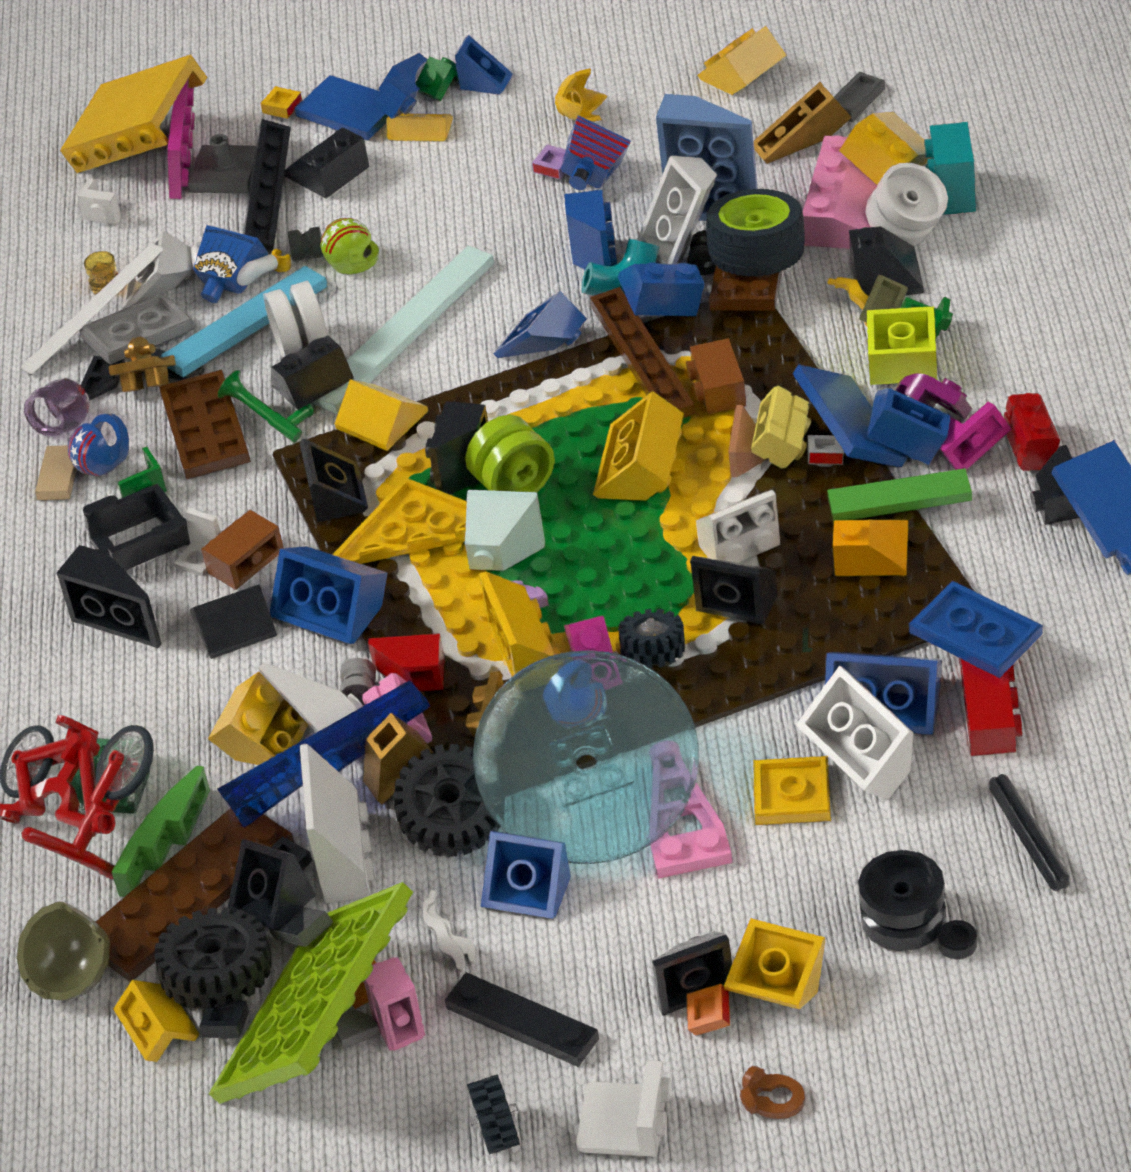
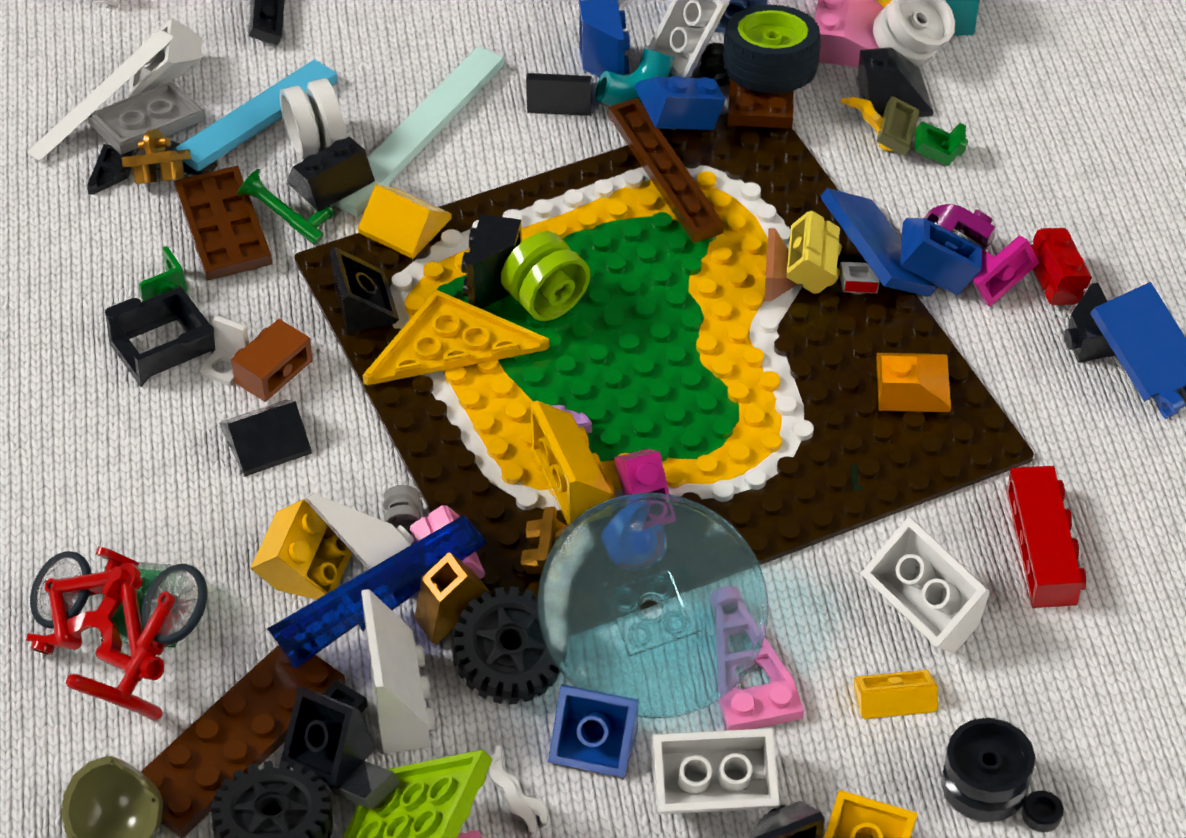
camera: 10 degrees left, 5 degrees up
clear purple helmet [24,378,90,437] -> none
tan tile [35,445,77,500] -> none
black slope [56,545,162,648] -> none
blue helmet [68,414,129,476] -> none
clear yellow wheel [84,251,118,294] -> none
bright green slope [112,766,210,897] -> none
torso [191,225,291,303] -> none
blue slope [269,546,387,644] -> none
pearl dark grey wheel [288,226,324,262] -> none
lime helmet [320,218,379,274] -> none
red slope [368,634,445,692] -> none
light aqua slope [465,490,545,571] -> none
blue slope [493,291,587,358] -> none
yellow slope [593,391,684,501] -> none
black wheel [618,609,685,668] -> none
dark orange brick [686,338,747,415] -> none
black slope [690,556,778,625] -> none
white slope [696,490,780,563] -> none
yellow tile [753,756,831,825] -> none
blue slope [825,652,942,735] -> none
bright green tile [827,468,972,522] -> none
neon yellow brick [867,306,938,385] -> none
blue tile [909,581,1043,678] -> none
black axle [989,774,1070,891] -> none
none -> black slope [526,73,594,116]
none -> white slope [651,728,780,814]
none -> yellow slope [853,669,938,719]

